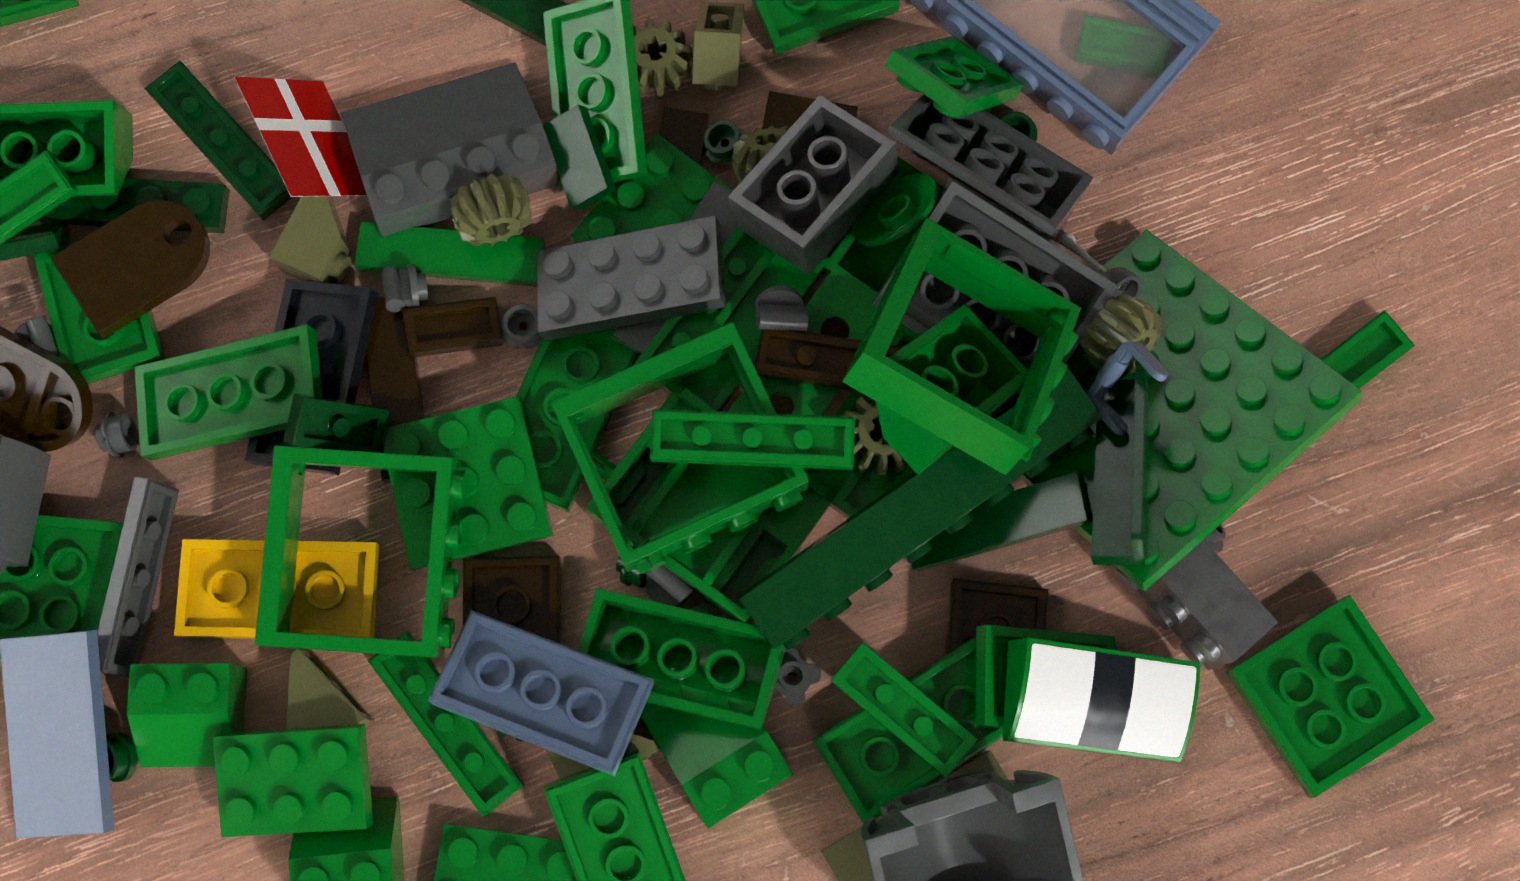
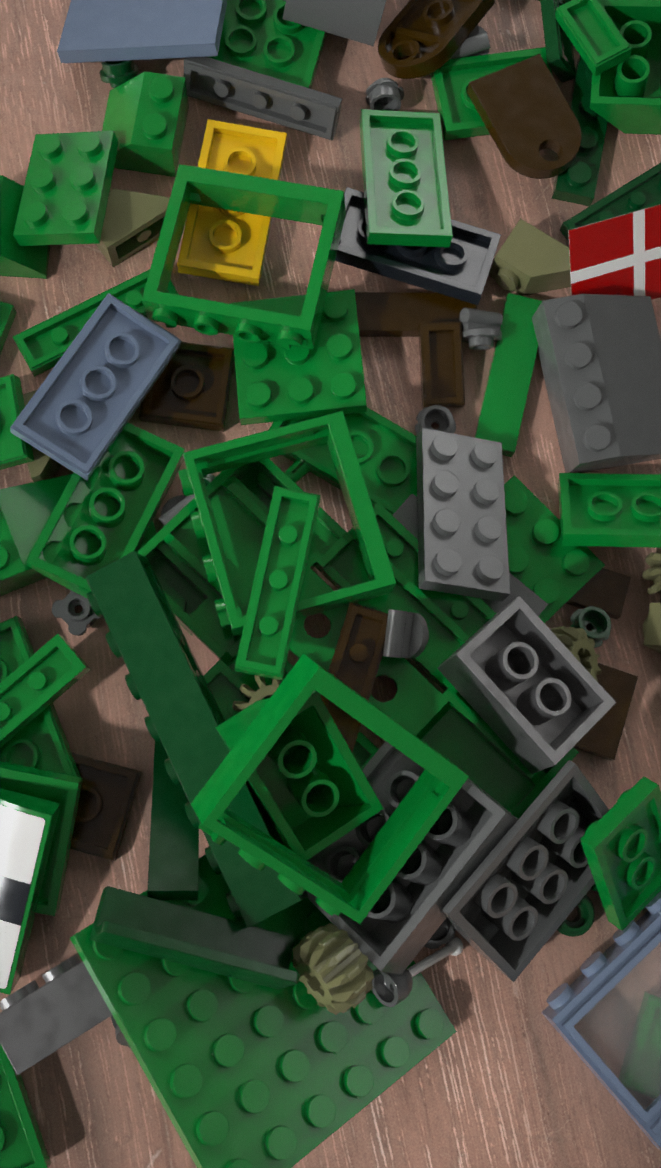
camera: 90 degrees right, 0 degrees up
dark green plate [283,393,389,453] -> none
olive gear [450,174,532,246] -> none
tile [543,105,616,211] -> none
green dish [852,173,939,246] -> none
sand blue piece [1087,342,1169,436] -> none

